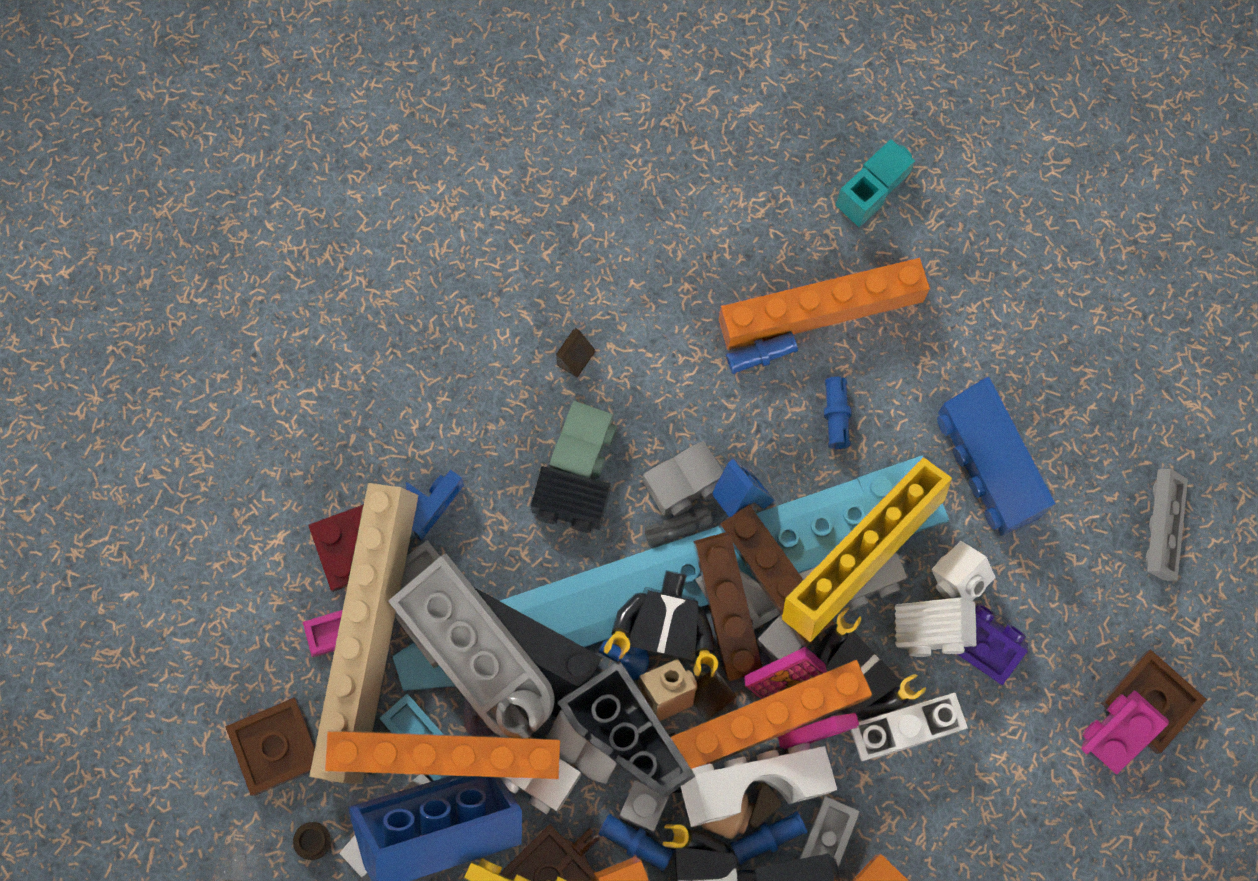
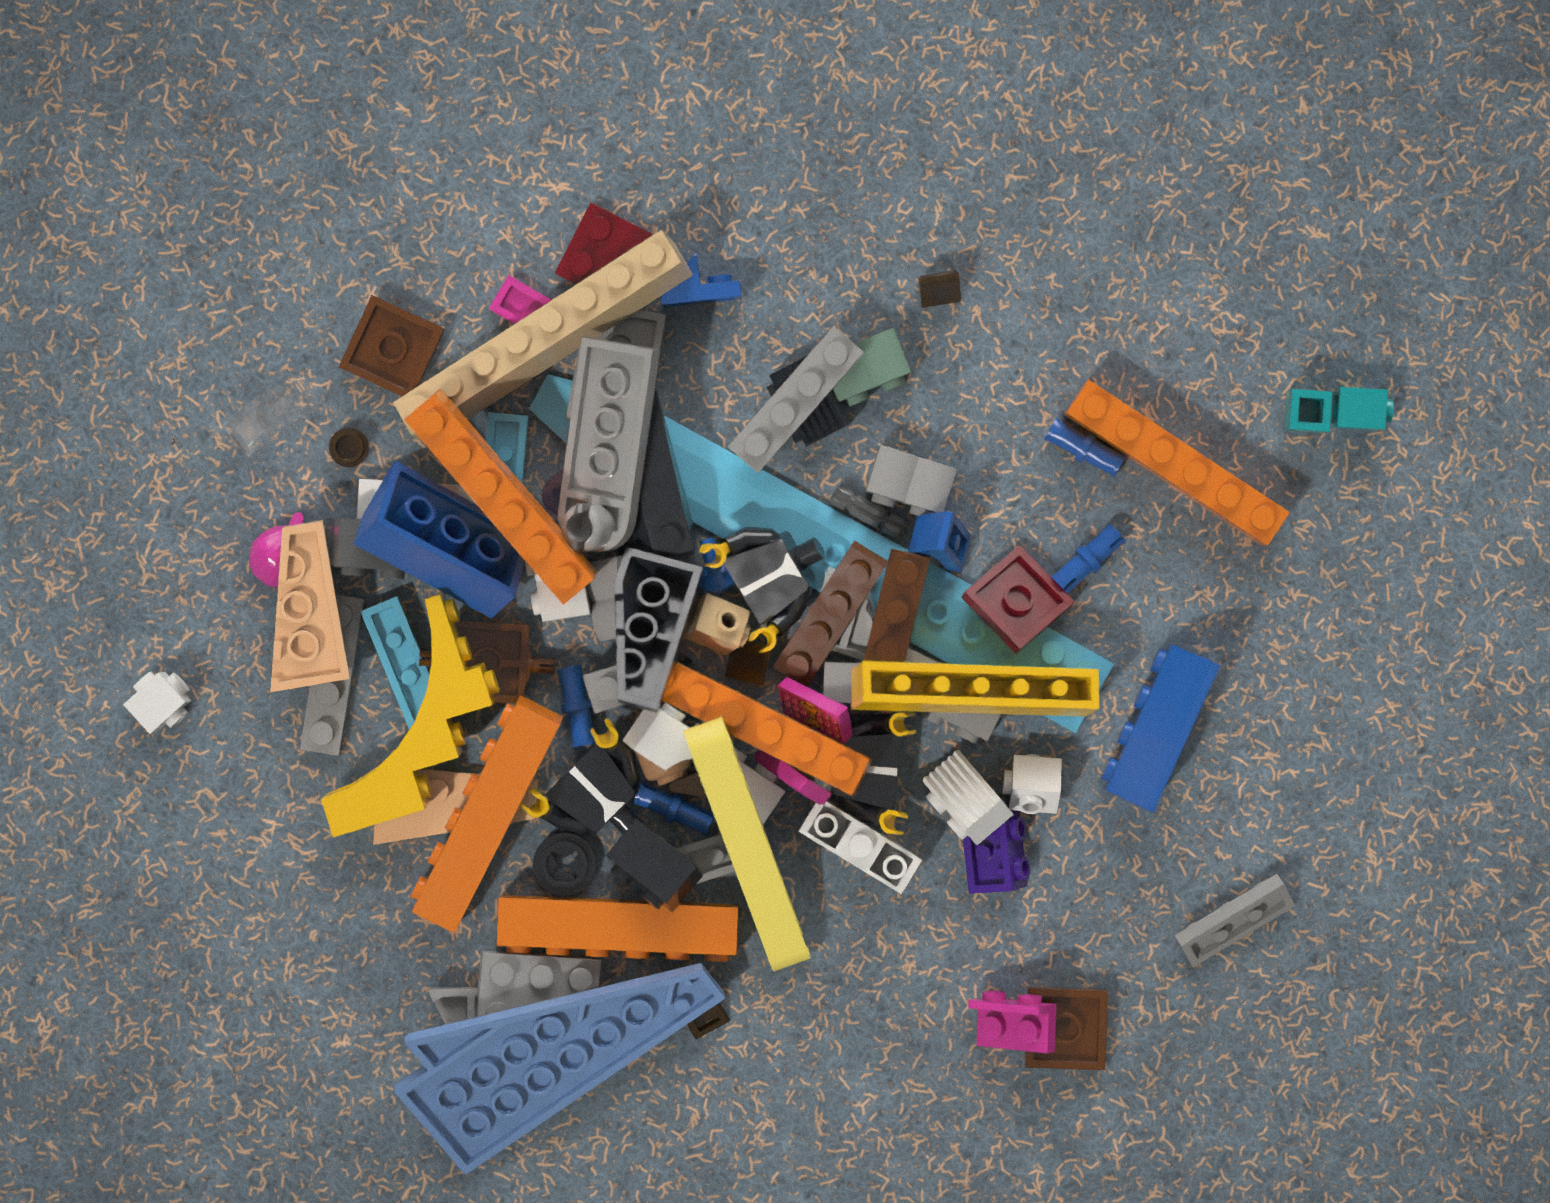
camera: 50 degrees right, 15 degrees up
none -> light yellow beam [684,717,811,972]
none -> light grey plate [728,326,864,474]
none -> dark red plate [961,545,1075,655]

